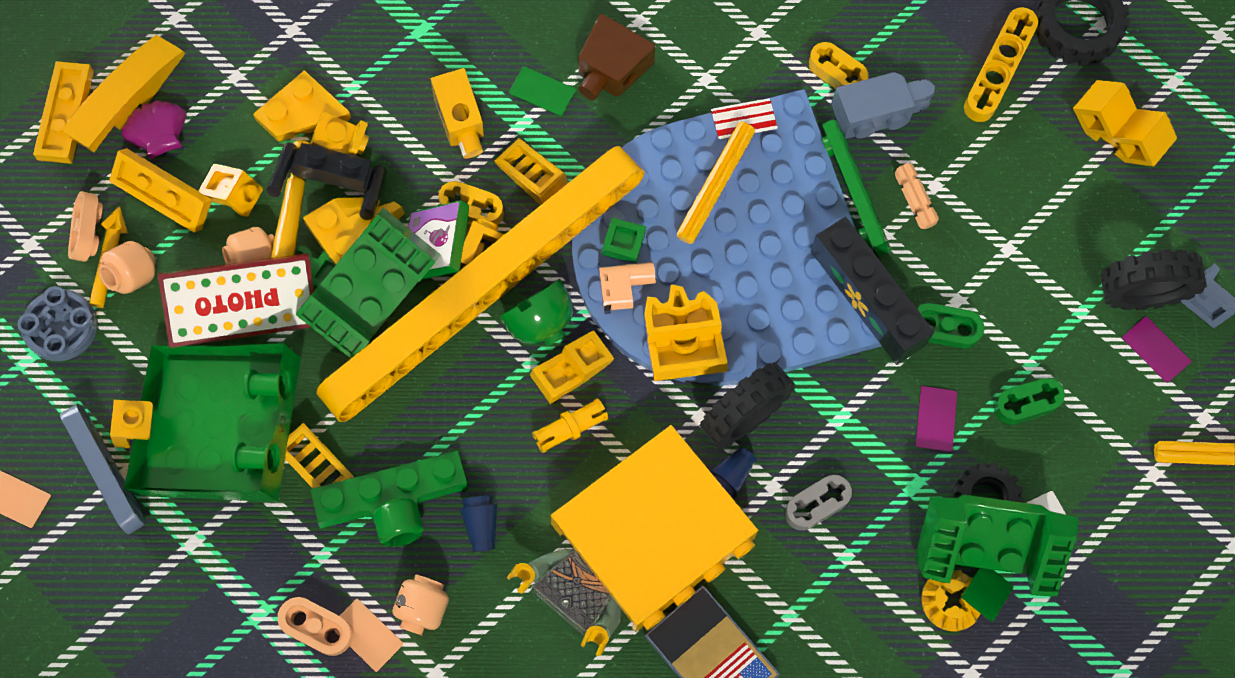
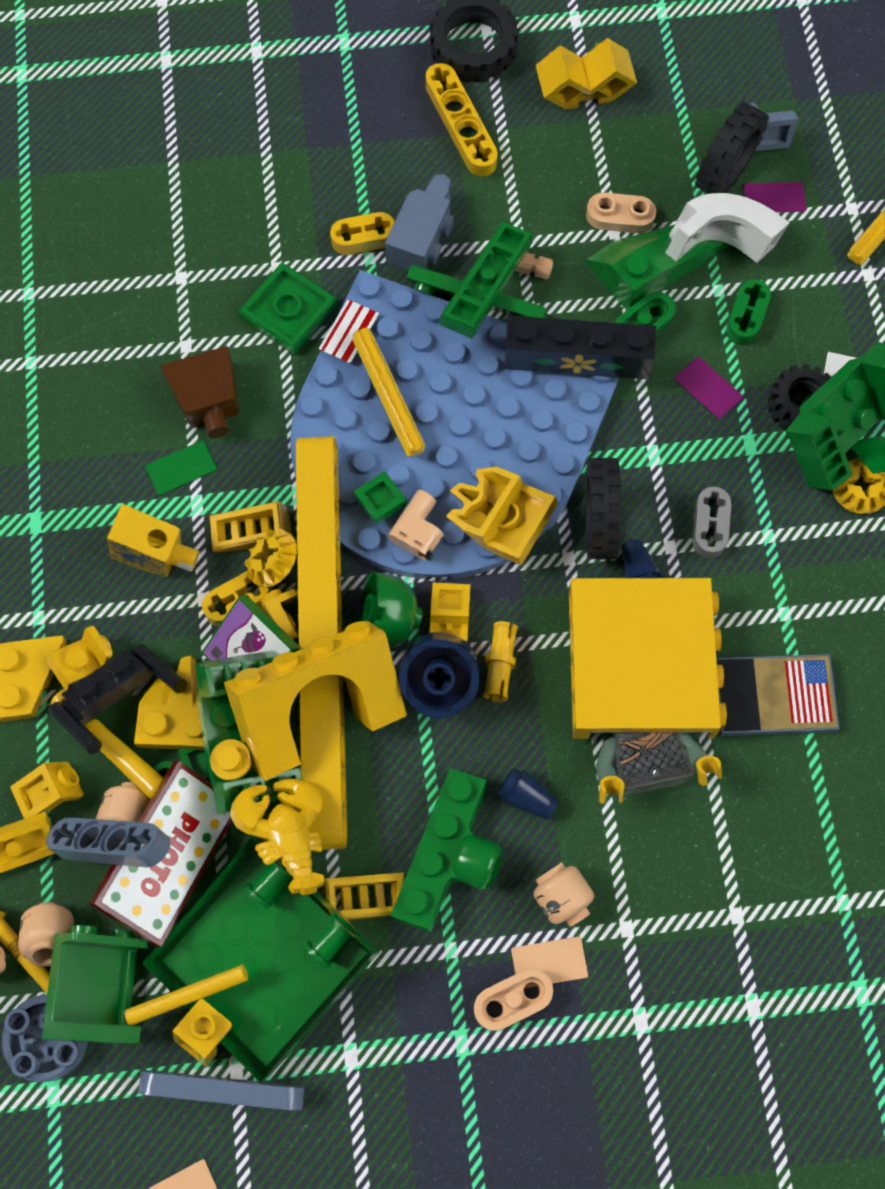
camera: 50 degrees left, 0 degrees up
none -> green panel [42,925,148,1044]
none -> sand blue beam [46,817,170,868]
none -> yellow bar [125,964,248,1026]
none -> yellow plate [210,739,252,781]
none -> yellow arch [224,621,407,781]
none -> yellow animal [230,779,324,895]
none -> green tile [238,262,338,355]
none -> yellow gear [244,528,297,588]
none -> dark blue brick [399,632,479,718]
none -> green plate [439,221,534,339]
none -> green wedge [585,225,730,310]
none -> light nougat plate [586,192,656,233]
none -> white arch [665,193,789,263]

